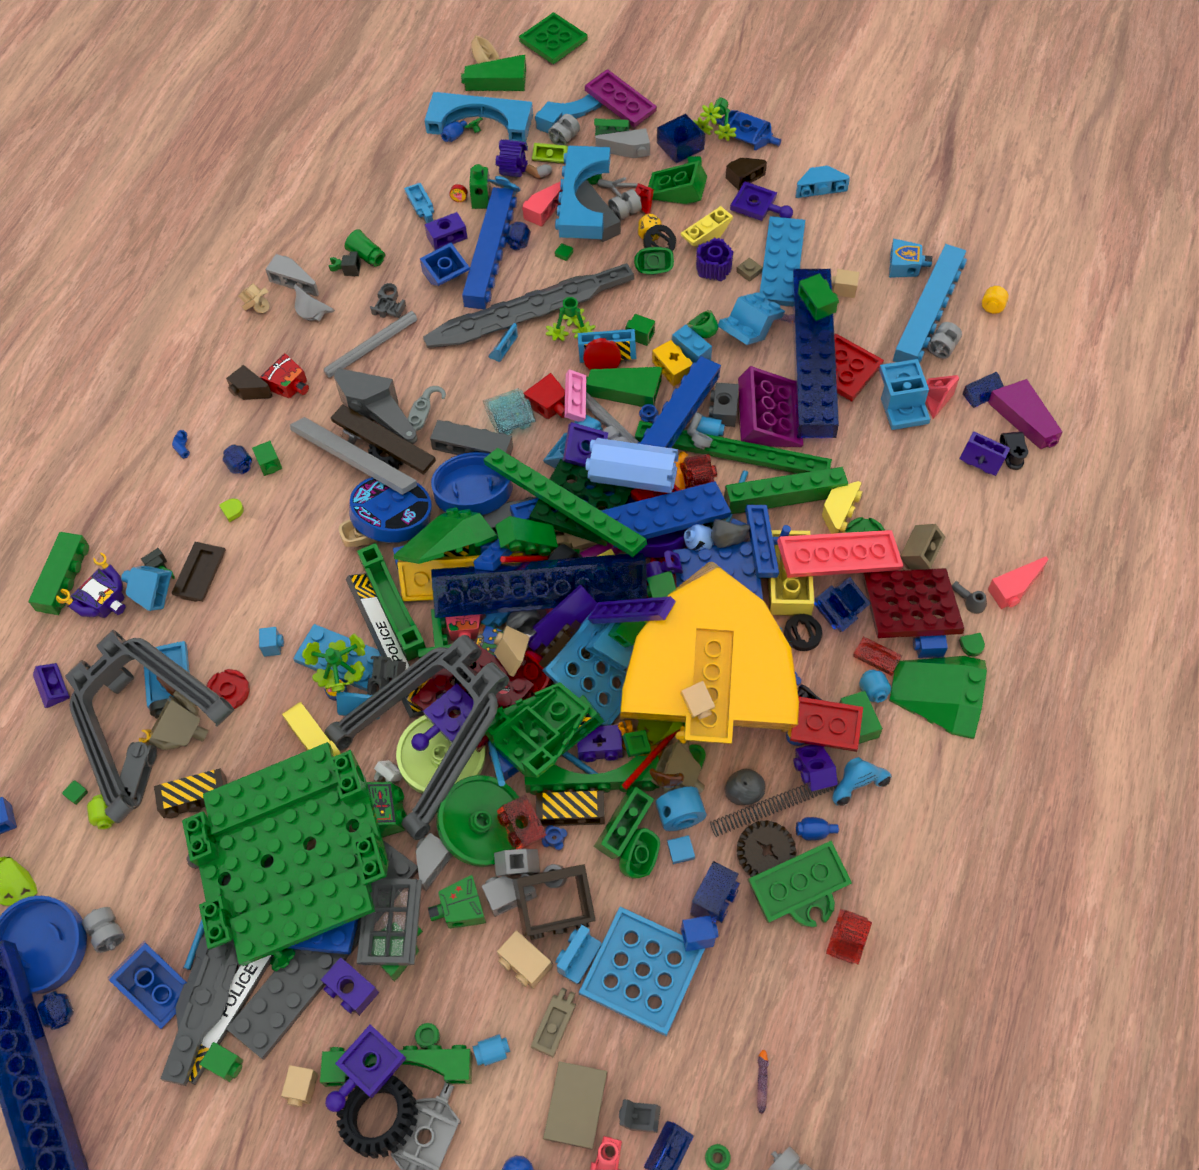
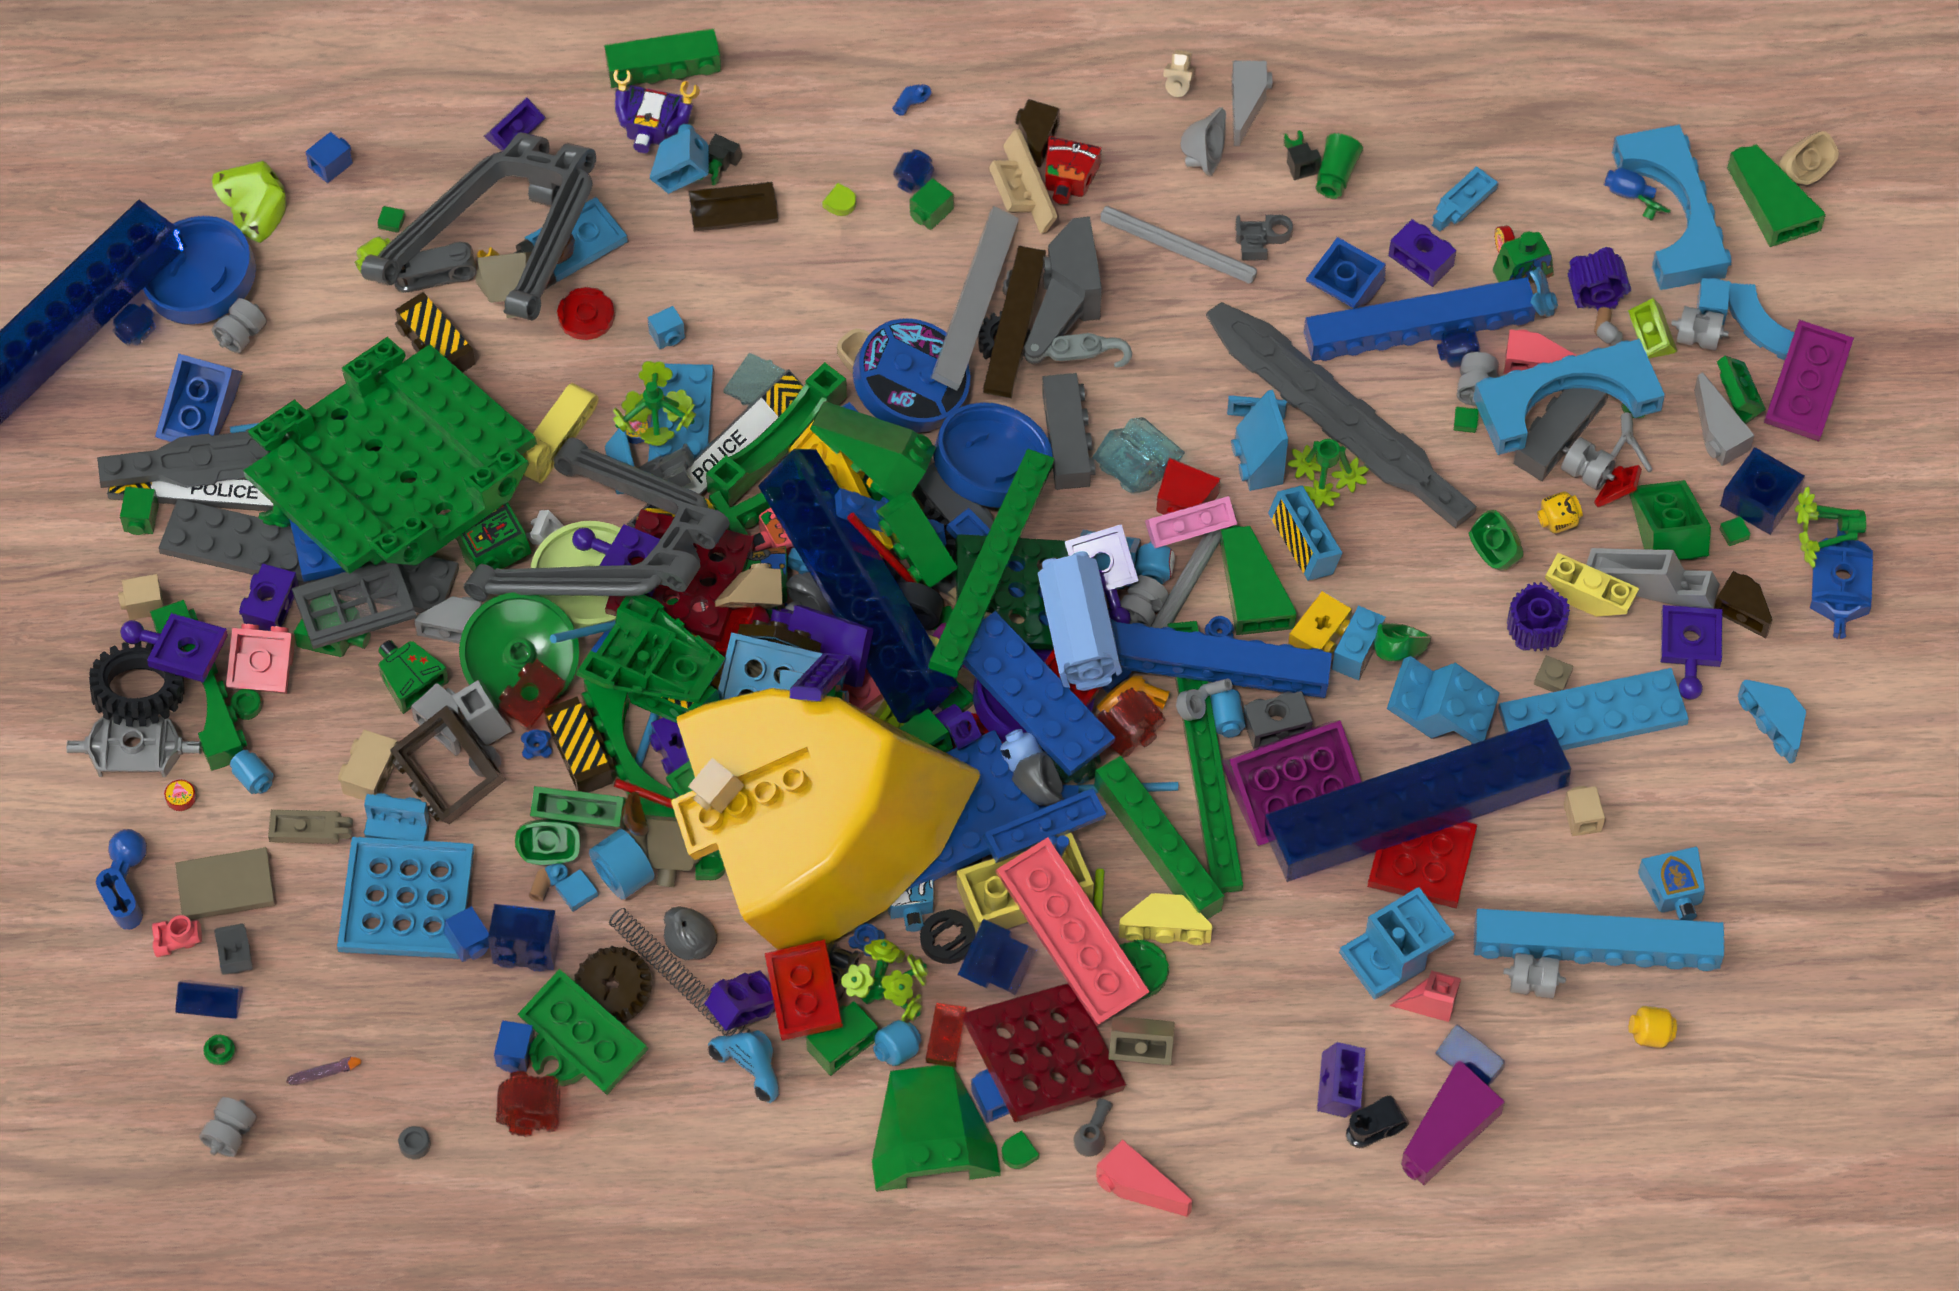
camera: 65 degrees right, 0 degrees up
green plate [519,12,588,64] -> none
red tile [583,338,621,370] -> none
green brick [625,314,655,346] -> none
black piece [643,225,676,252] -> none
blue plant [796,817,839,840] -> none
green brick [798,273,839,321] -> none
none -> tile [164,780,196,811]
none -> coral plate [226,624,295,694]
none -> dark grey tile [398,1126,431,1159]
none -> blue brick [494,1020,535,1073]
none -> arm [529,863,568,902]
none -> clear light blue piece [723,353,785,405]
none -> lime plant [841,939,929,1023]
none -> tan bracket [989,129,1057,233]
none -> dark azure slope [1231,390,1288,491]
none -> light grey wheel [1457,352,1499,406]
none -> light grey slope [1586,548,1719,609]

